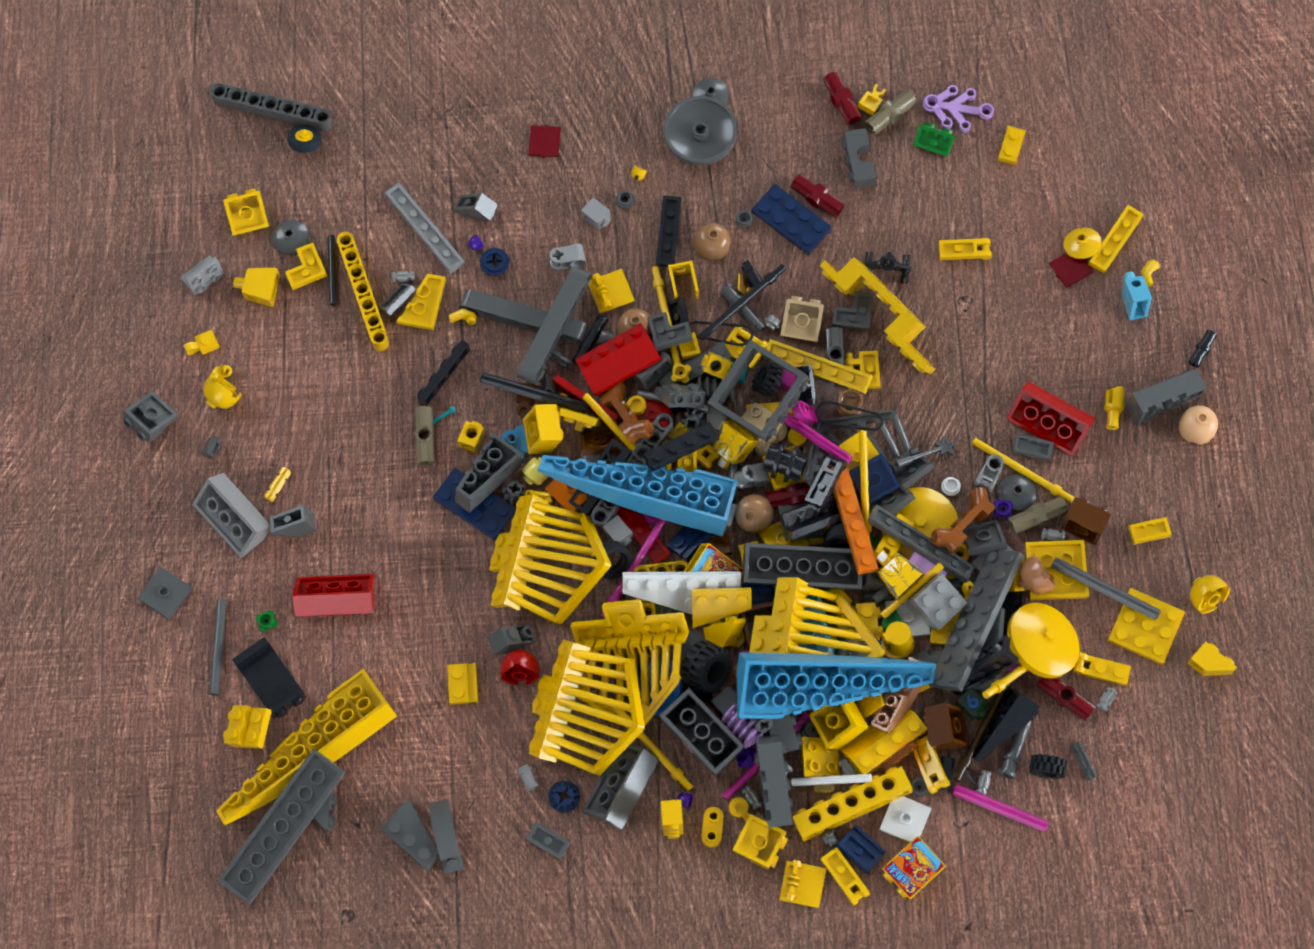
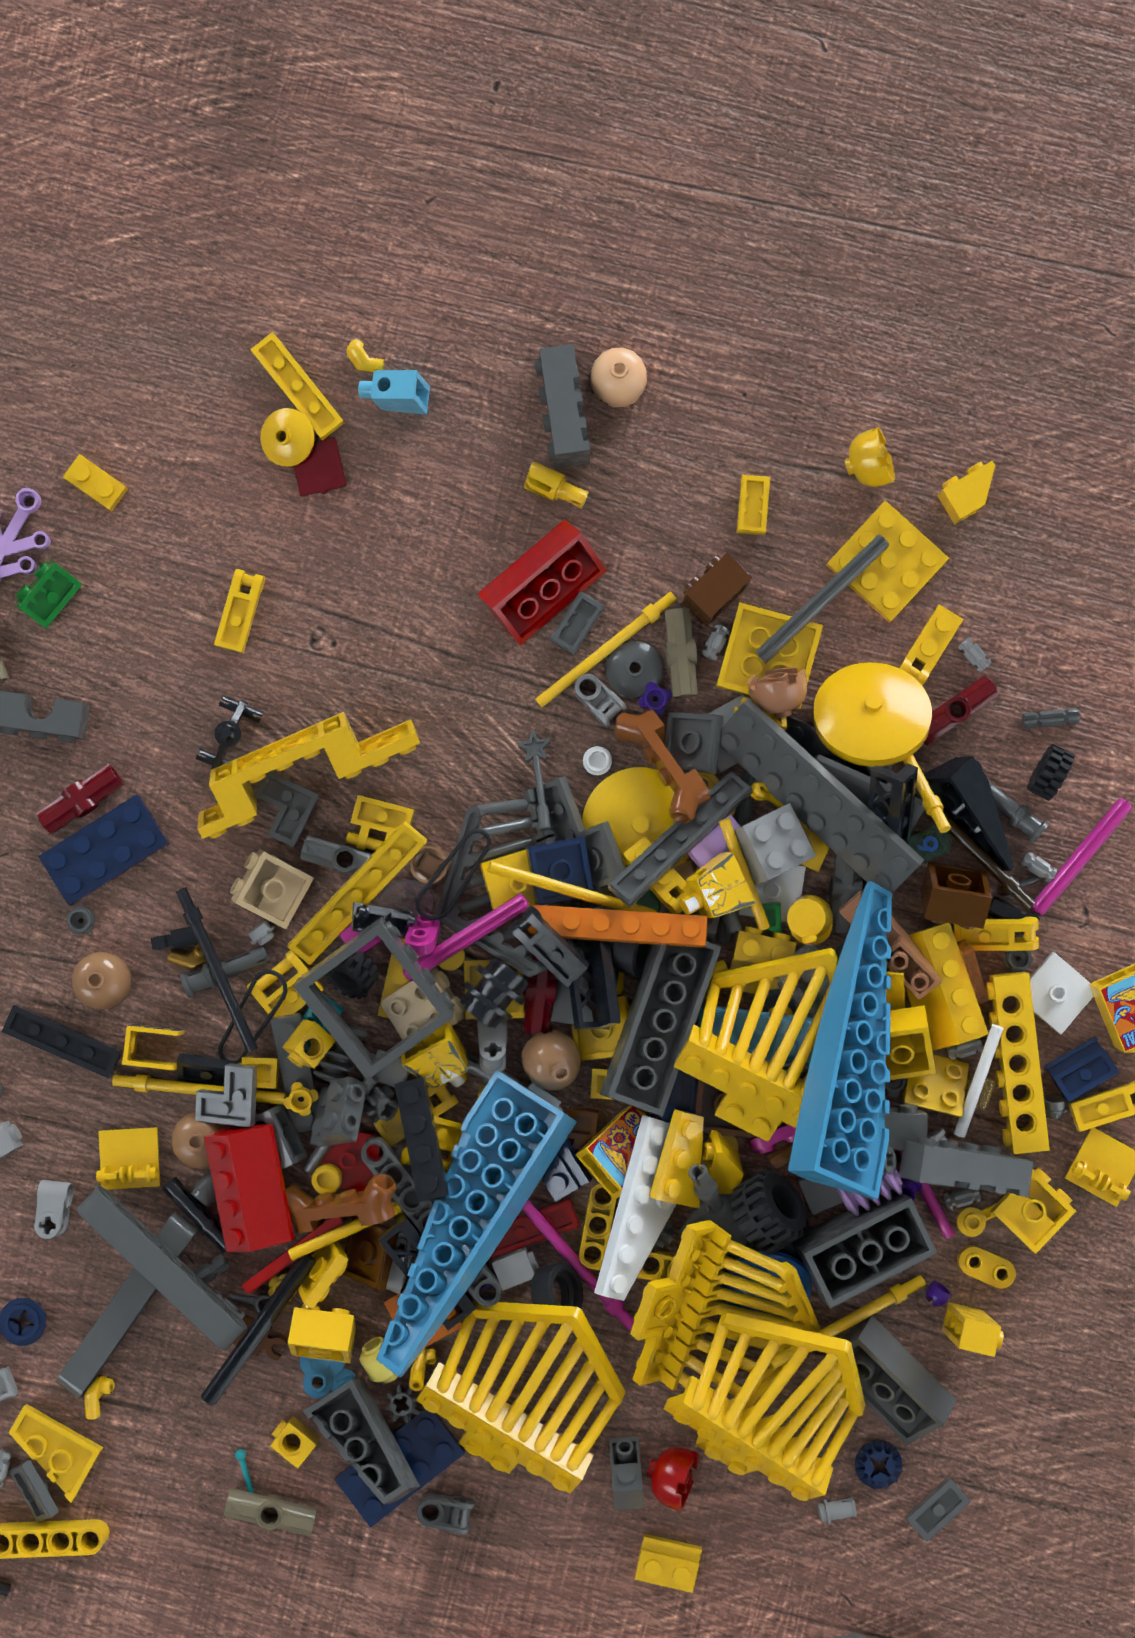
camera: 75 degrees left, 15 degrees up
black plate [417,340,470,406] -> none
black pin [1188,330,1217,368] -> none
none -> dark grey piece [417,1492,476,1534]
none -> dark grey pin [688,1163,724,1214]

